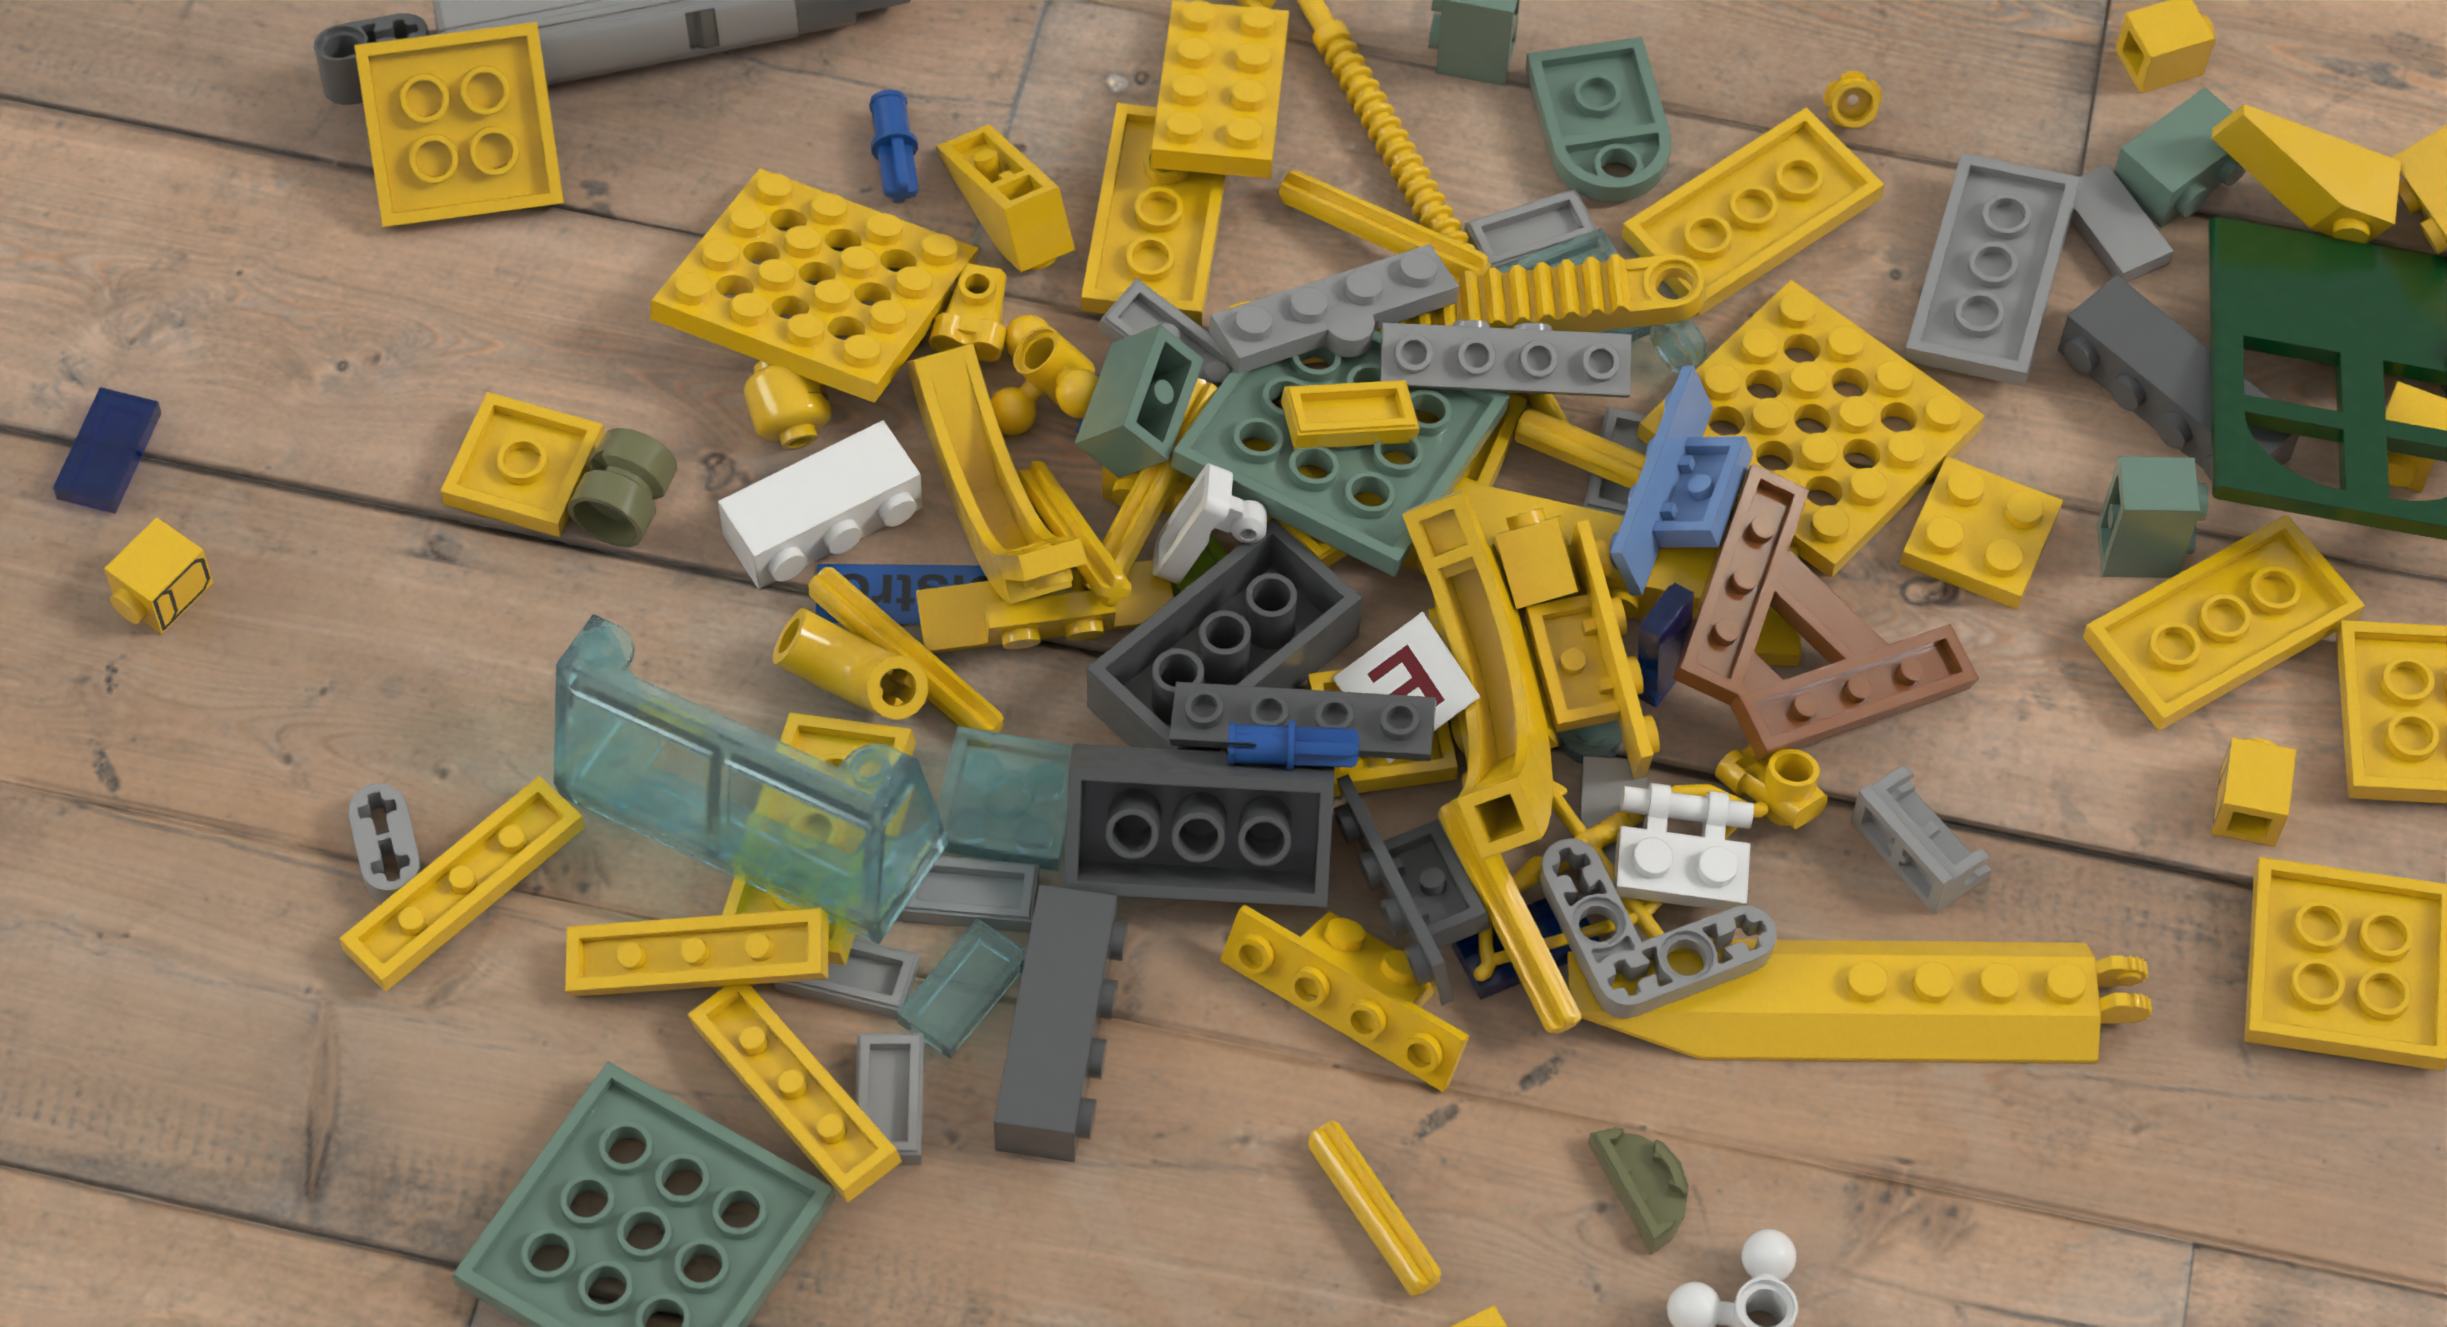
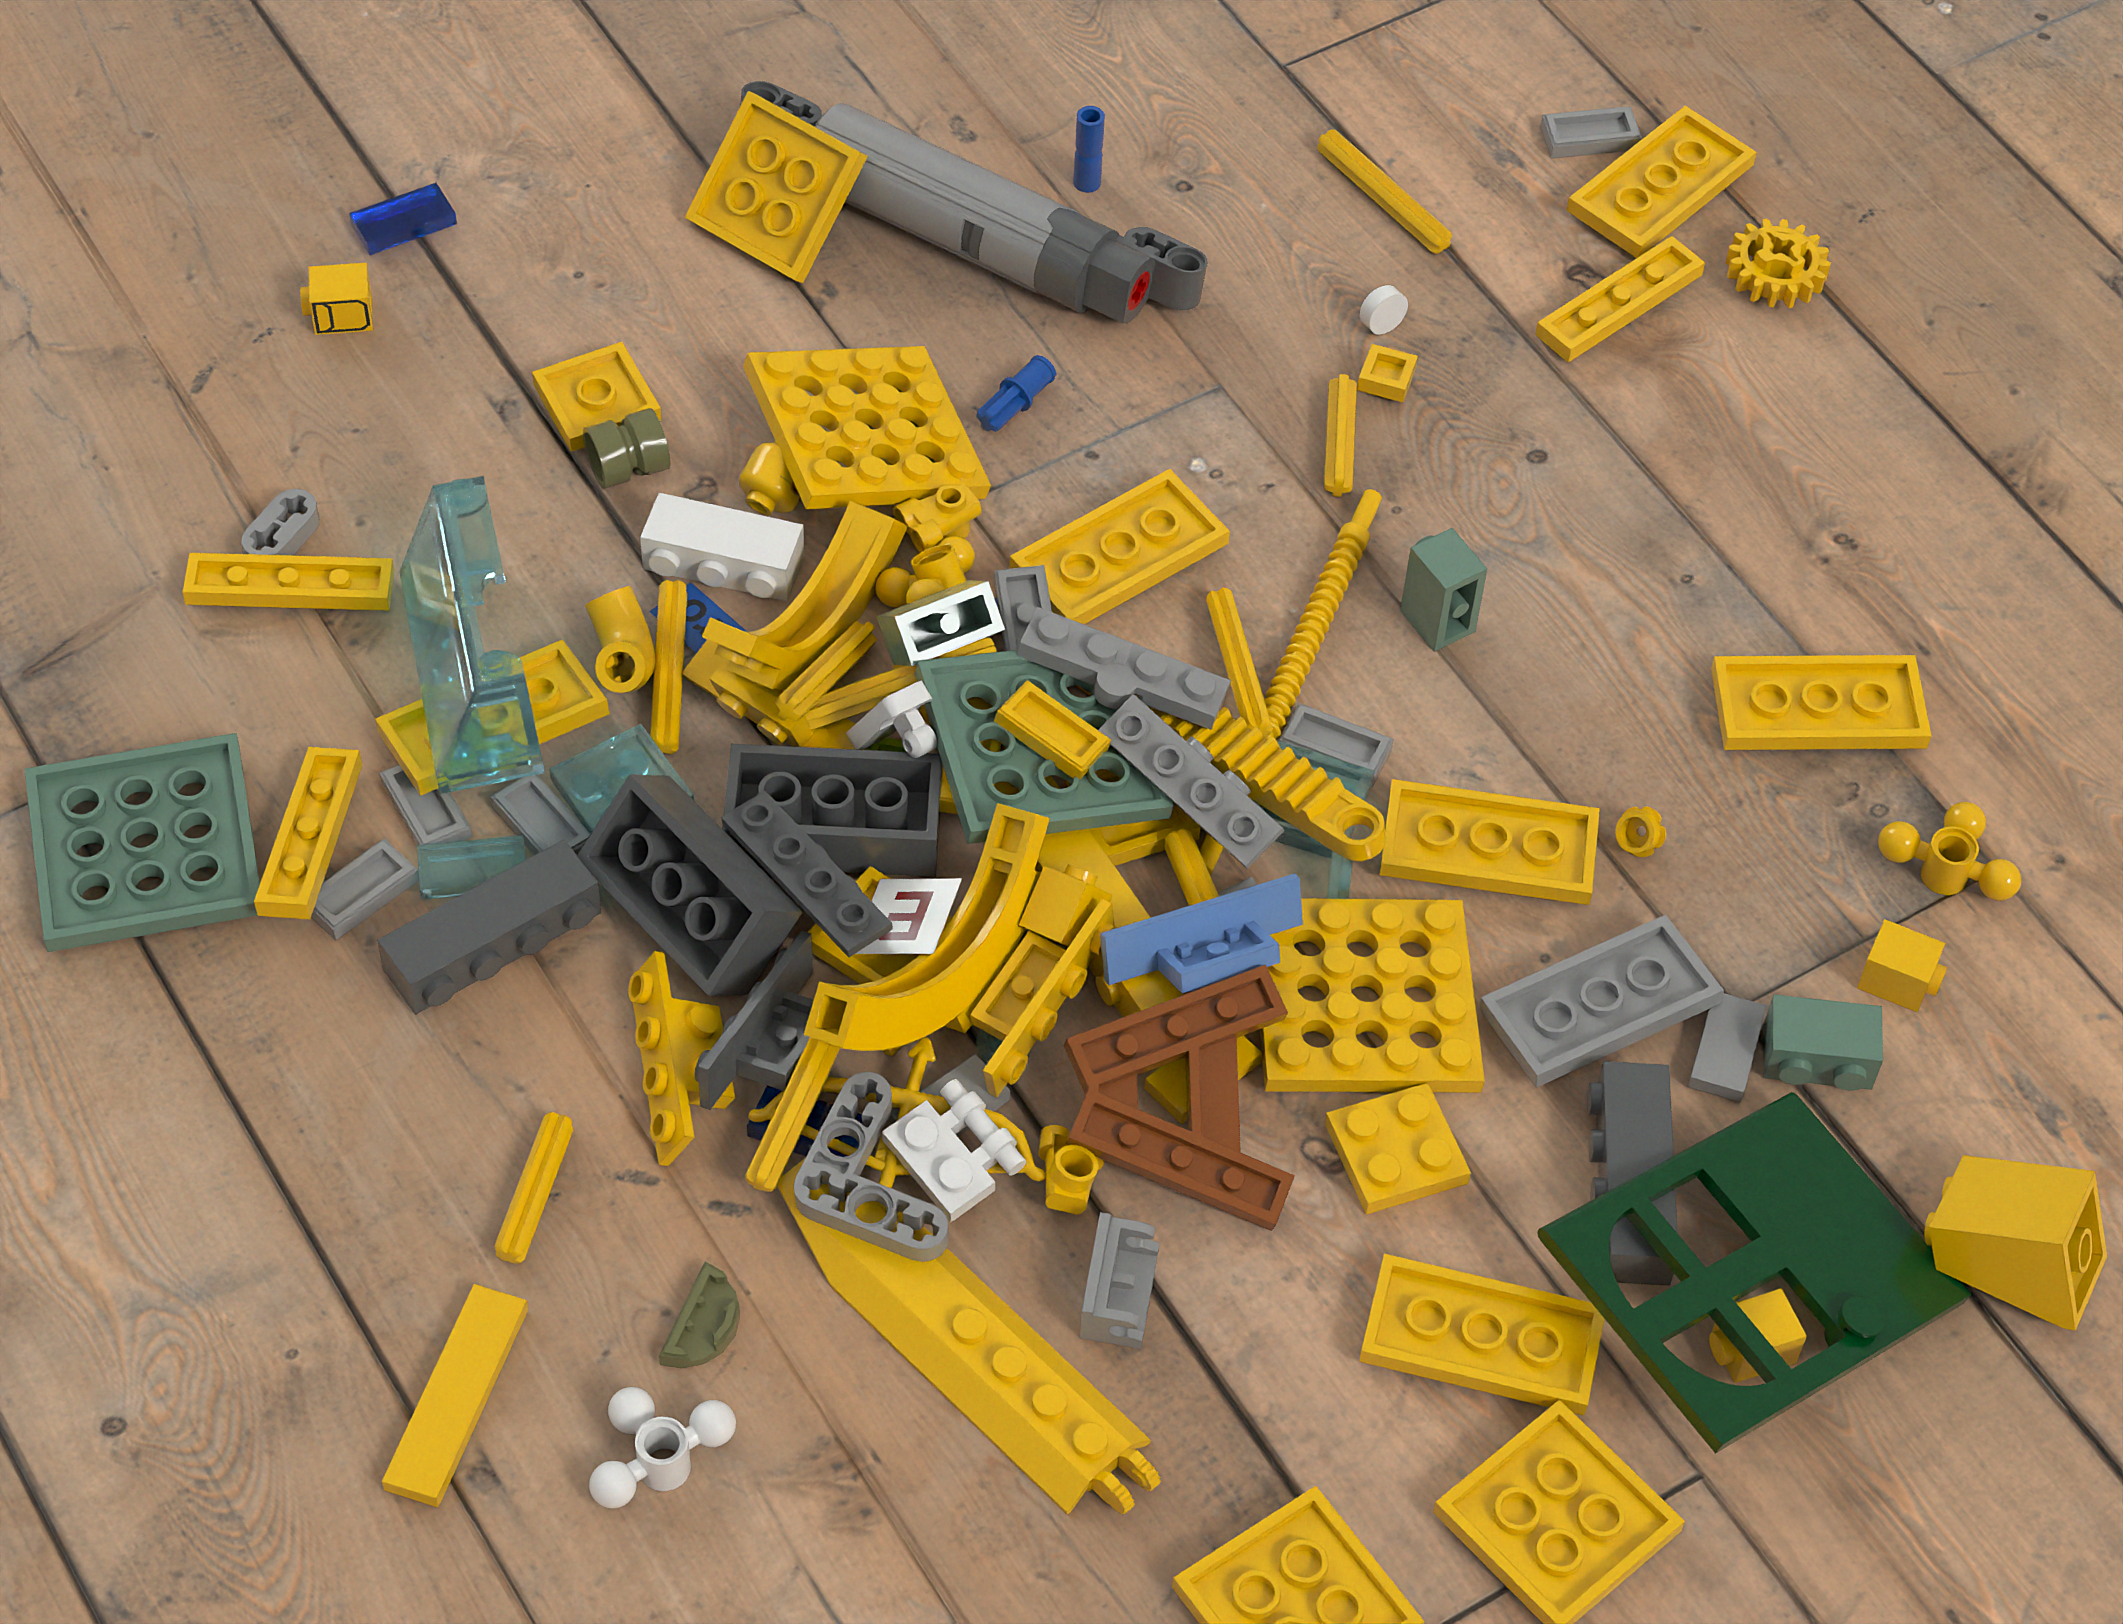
camera: 45 degrees right, 5 degrees down
yellow plate [565,908,829,997] -> none
yellow slope [936,124,1075,272] -> none
yellow plate [1150,0,1289,179] -> none
blue axle [1227,719,1359,771] -> none
sand green plate [1525,37,1671,202] -> none
clear blue tile [1637,582,1694,708] -> none
sand green brick [2097,456,2208,578] -> none
yellow slope [2211,104,2401,243] -> none
yellow brick [2211,737,2297,847] -> none

